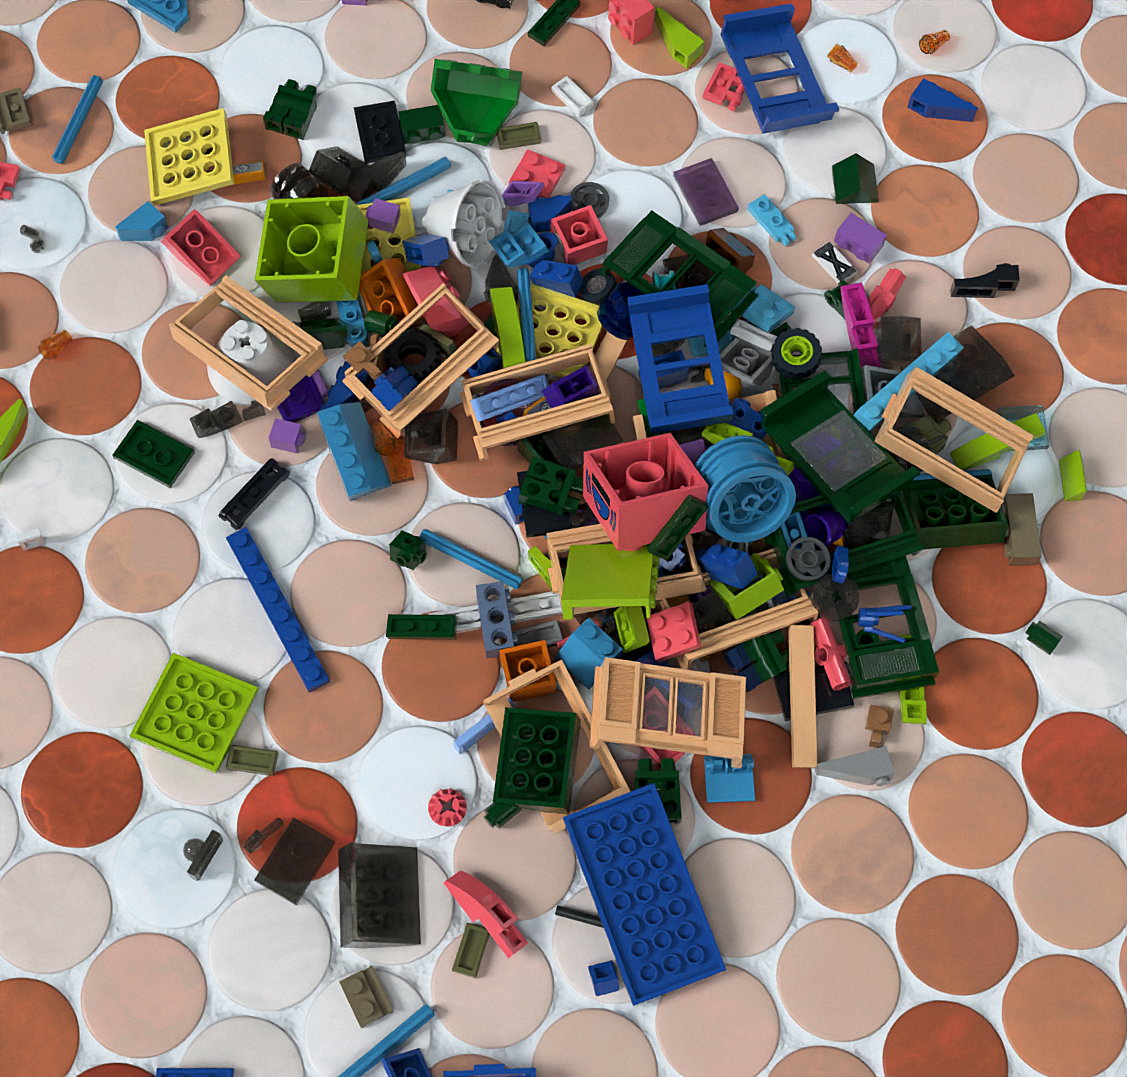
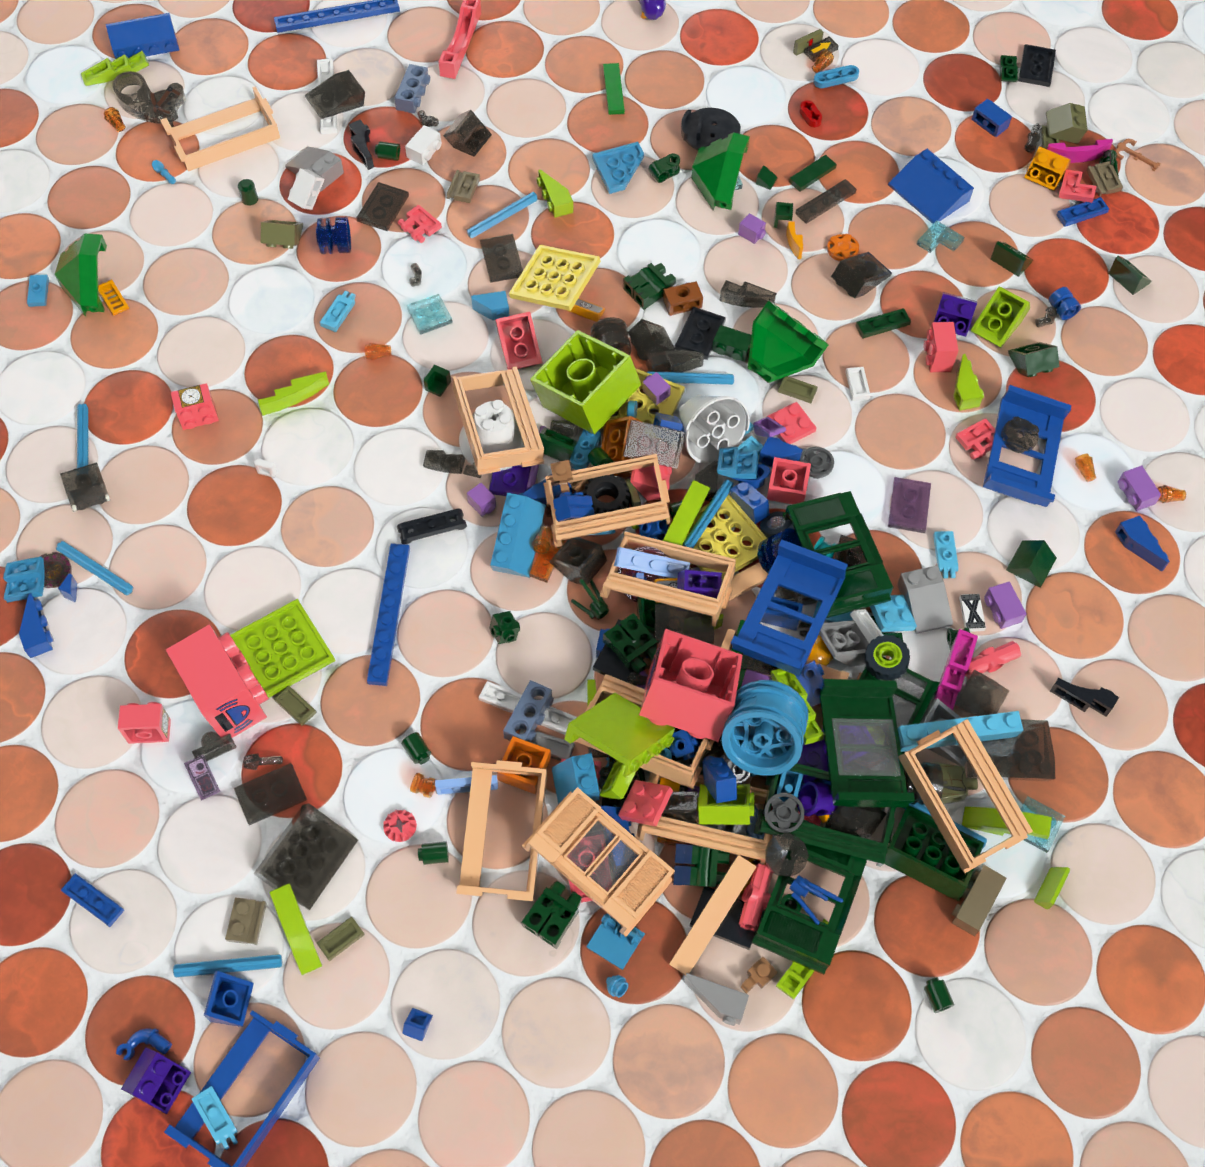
camera: 35 degrees right, 5 degrees down
dark green tile [112,420,195,488] -> none
dark green tile [386,614,458,640] -> none
dark azure axle [419,529,523,589] -> none
coral slope [444,870,528,959] -> none
dark green slope [493,707,581,814] -> none
pearl dark grey bar [555,905,603,928] -> none
blue plate [562,783,726,1006] -> none
dark green tile [647,495,709,560] -> none
reddish brown slope [706,228,755,273] -> none
blue tile [832,545,849,584] -> none
none -> coral brick [118,702,171,744]
none -> coral brick [166,624,269,742]
none -> clear purple tile [184,754,221,801]
none -> lime slope [269,883,322,975]
none -> dark green brick [401,732,431,765]
none -> clear light blue plate [407,294,453,335]
none -> clear orange wheel [410,773,437,799]
none -> dark green panel [424,364,451,397]
none -> clear smoke tile [480,234,523,283]
none -> lime slope [536,169,573,218]
none -> dark green plant [571,577,609,620]
none -> dark azure plate [606,975,628,998]
none -> clear smoke tile [623,420,686,469]
none -> dark orange brick [663,281,703,316]
none -> clear smoke slope [719,280,777,308]
none -> light grey slope [897,565,953,634]
none -> clear smoke plate [1001,417,1039,453]
none -> medium lavender brick [1117,466,1161,511]

